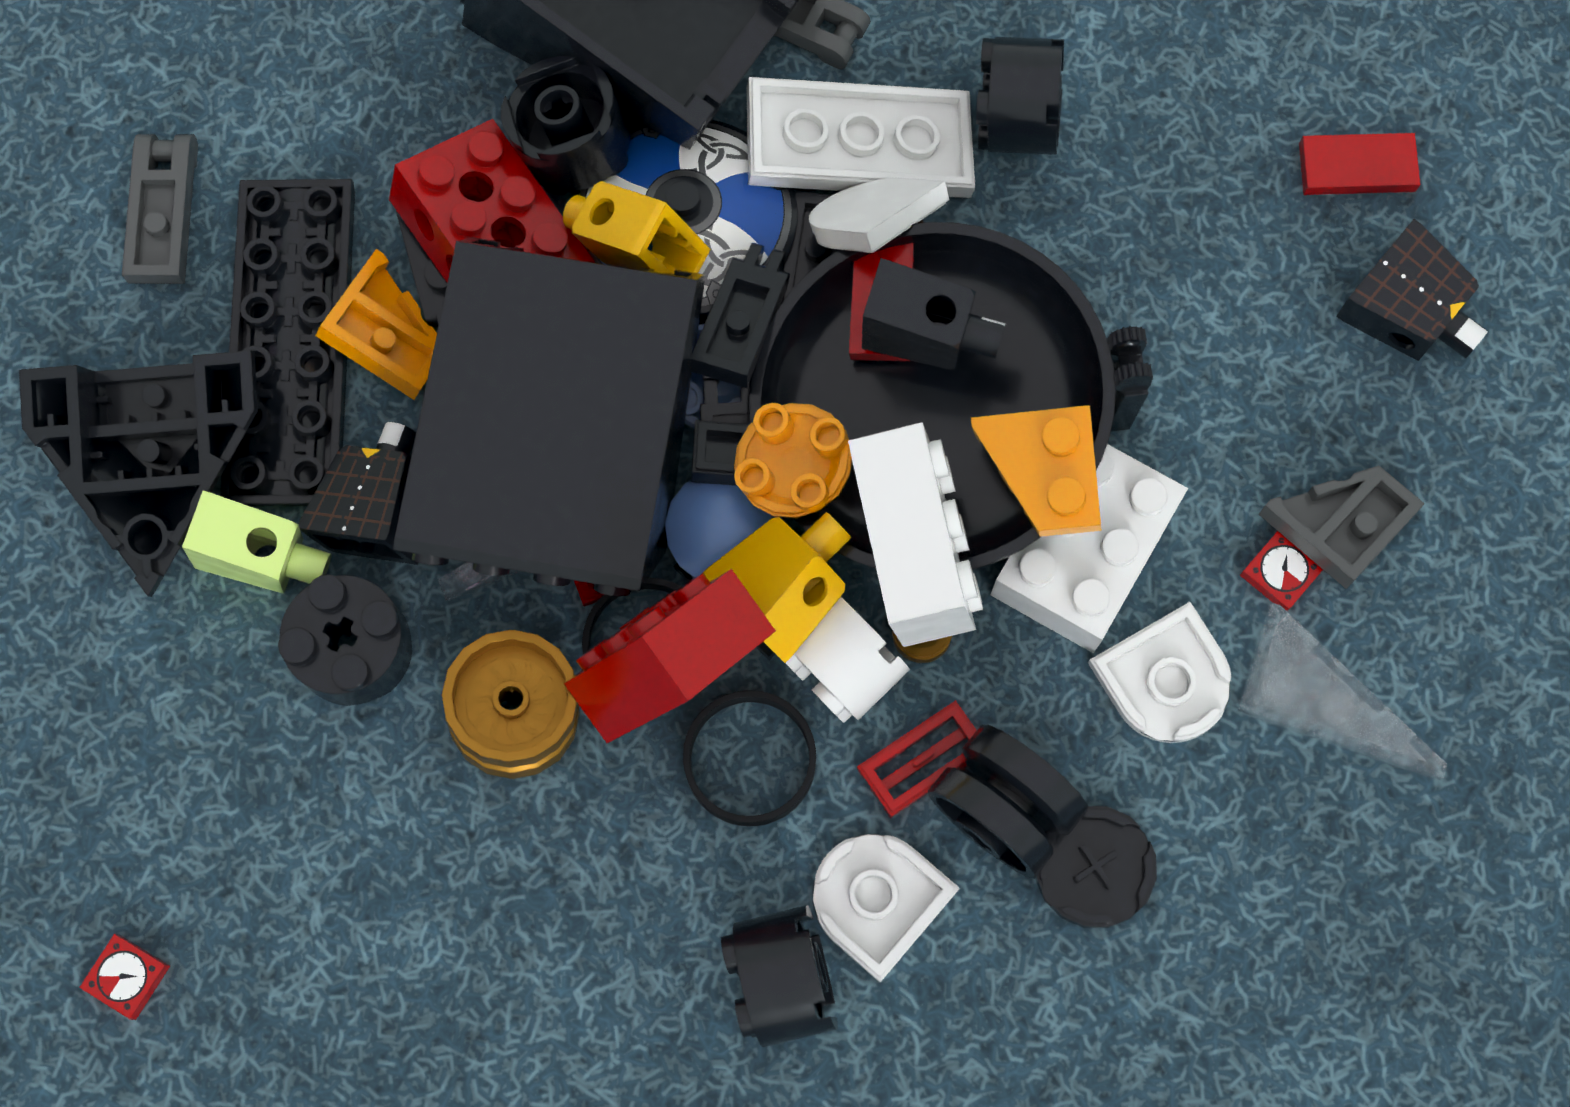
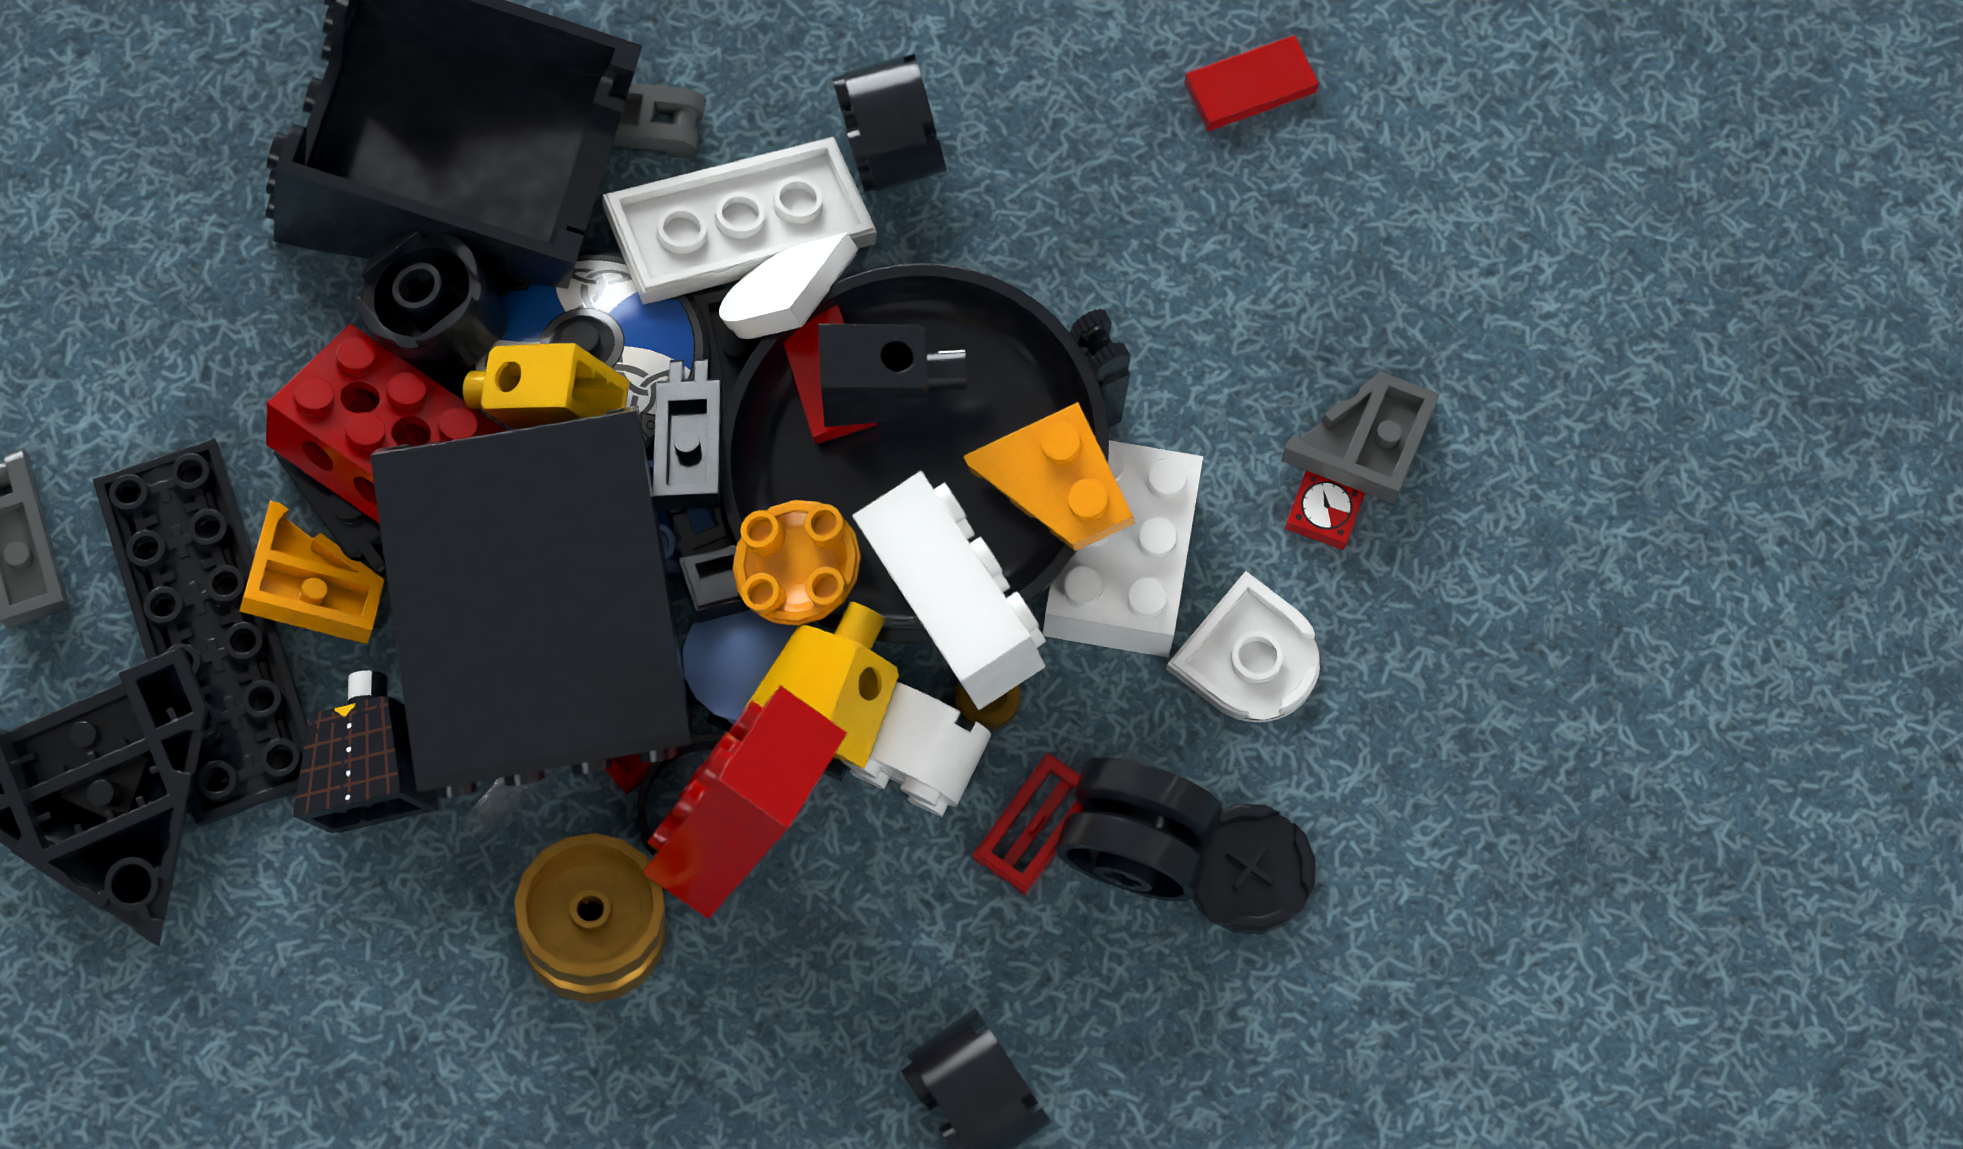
camera: 25 degrees left, 5 degrees down
yellowish green torso [182,491,331,594] -> none
black brick [278,575,412,706] -> none
black tyre [683,690,816,826] -> none
white tile [813,834,960,982] -> none
clear wing [1236,603,1447,781] -> none
black torso [1336,219,1488,361] -> none

